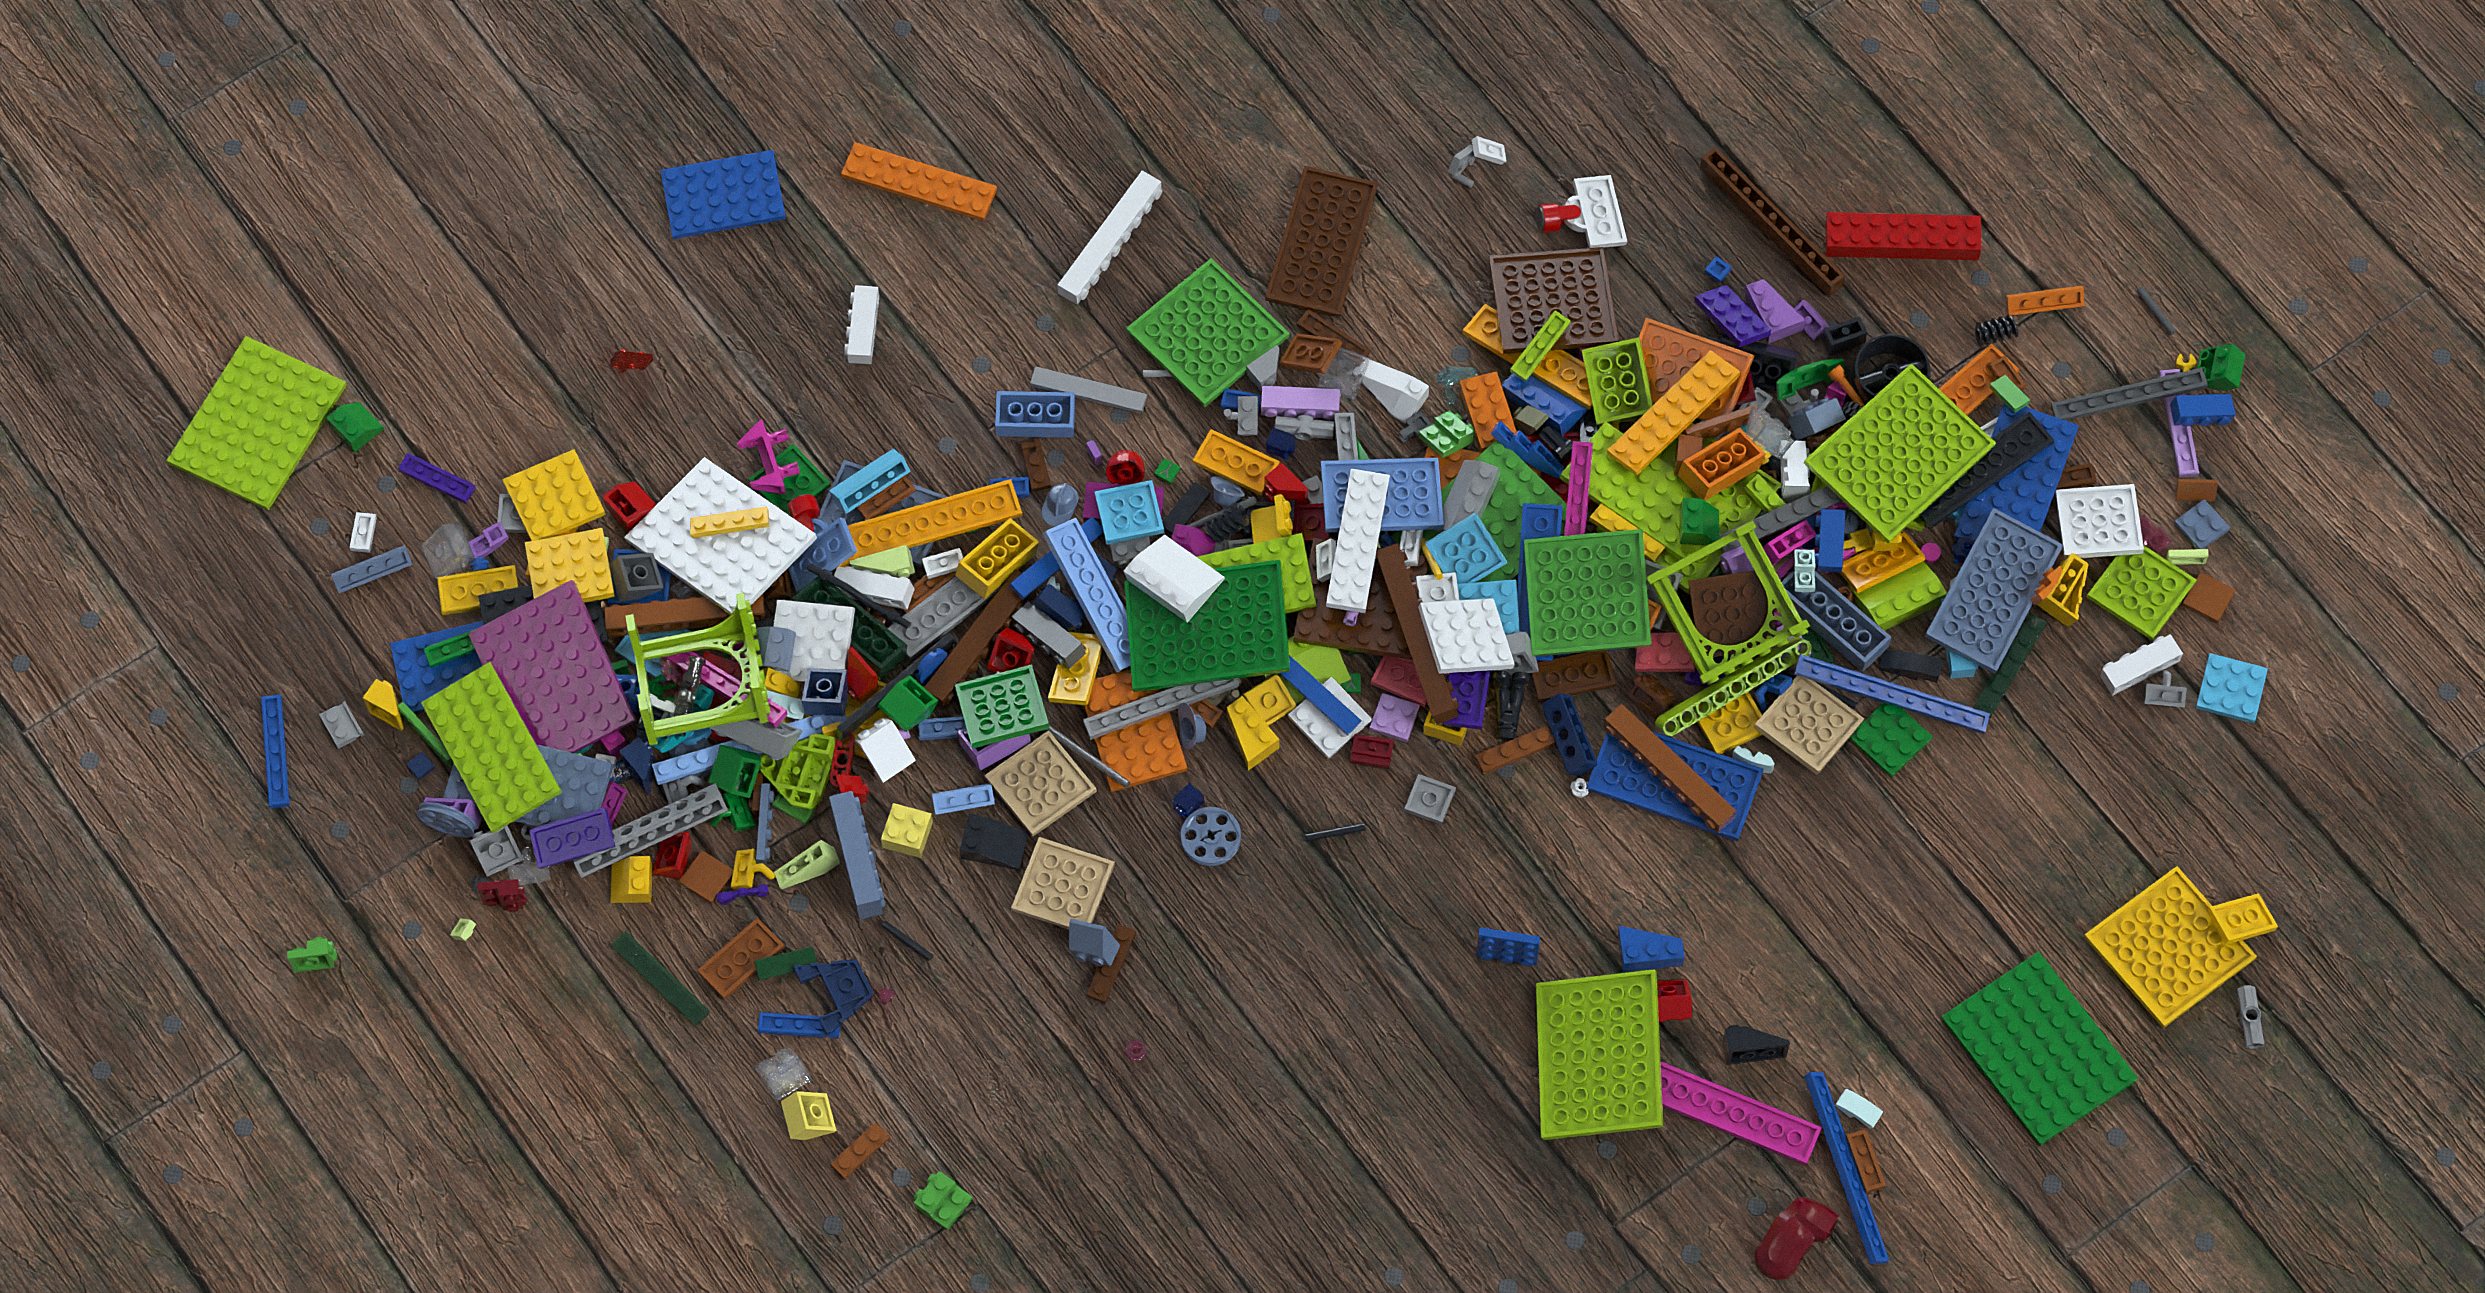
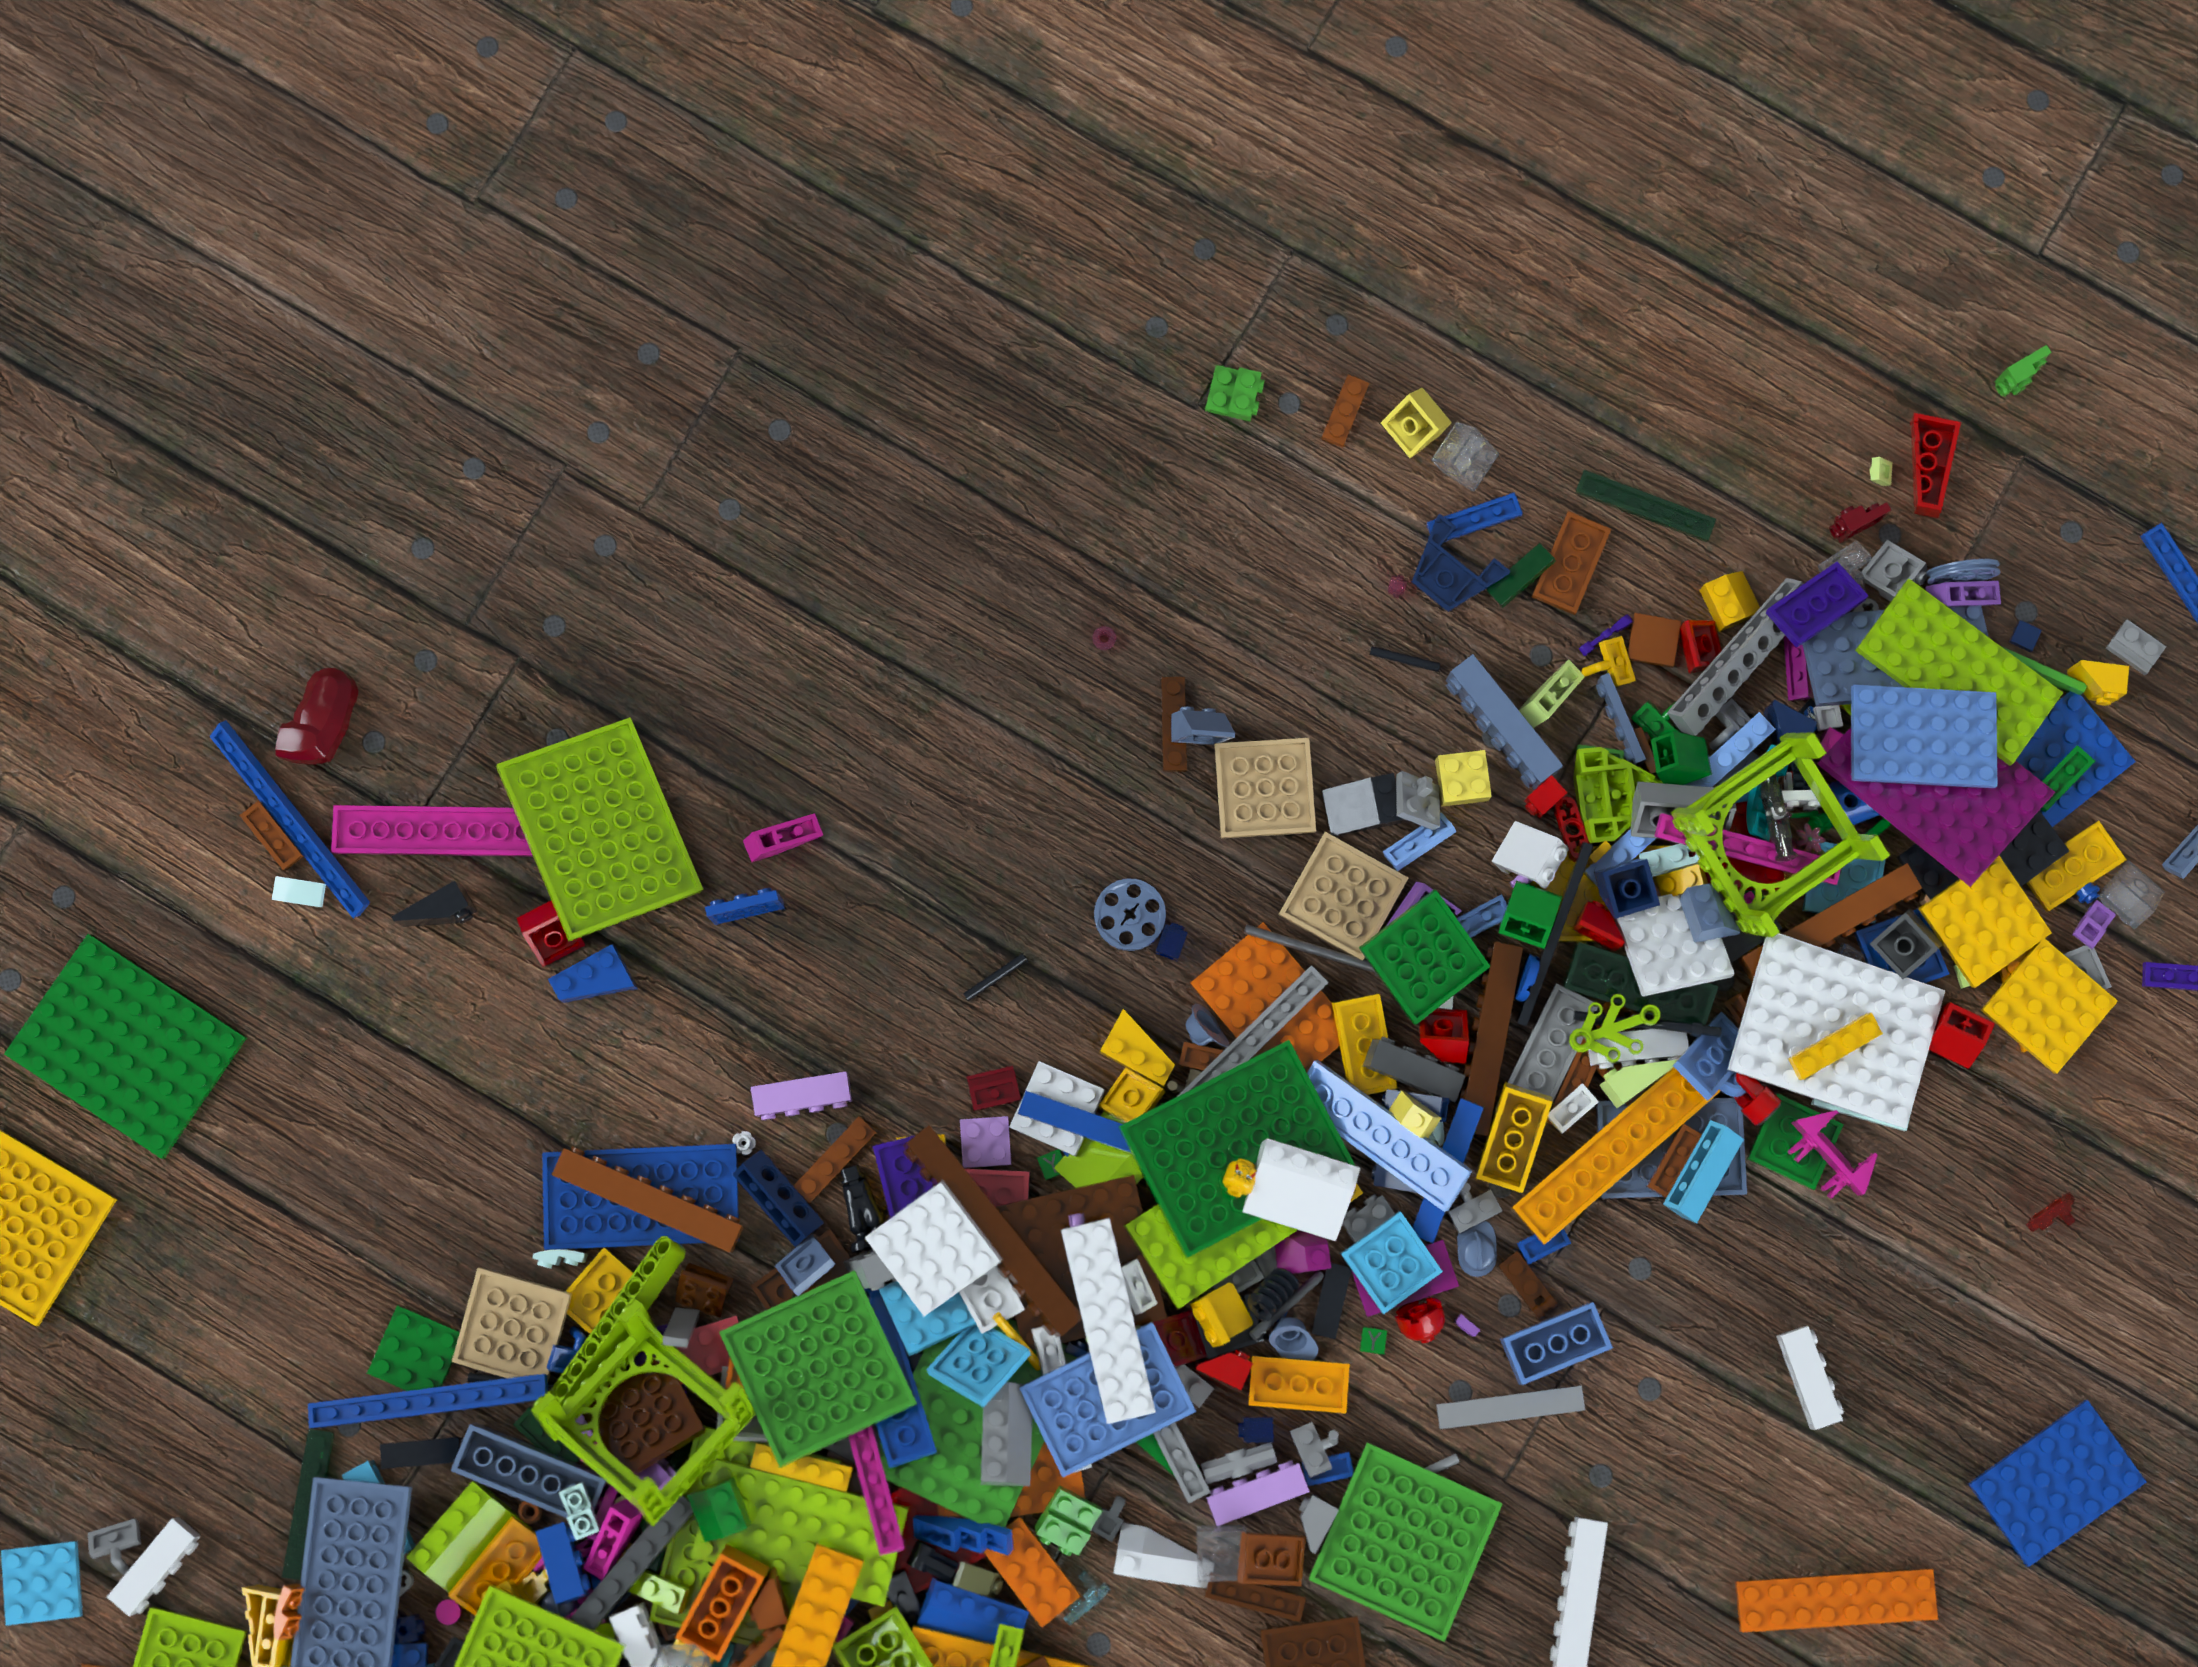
camera: 155 degrees right, 15 degrees up
light grey plate [1404,774,1456,825] -> none
none -> light grey tile [663,1308,700,1348]
none -> dark pink slope [743,813,823,863]
none -> lavender brick [751,1072,852,1120]
none -> sand blue plate [775,1234,835,1296]
none -> yellow head [1223,1159,1257,1197]
none -> light yellow slope [1389,1090,1441,1138]
none -> light grey hinge [1396,771,1440,830]
none -> light grey plate [1448,1183,1502,1234]
none -> lime plant [1569,994,1660,1063]
none -> medium blue plate [1851,685,1997,788]
none -> red wedge [1911,413,1961,519]

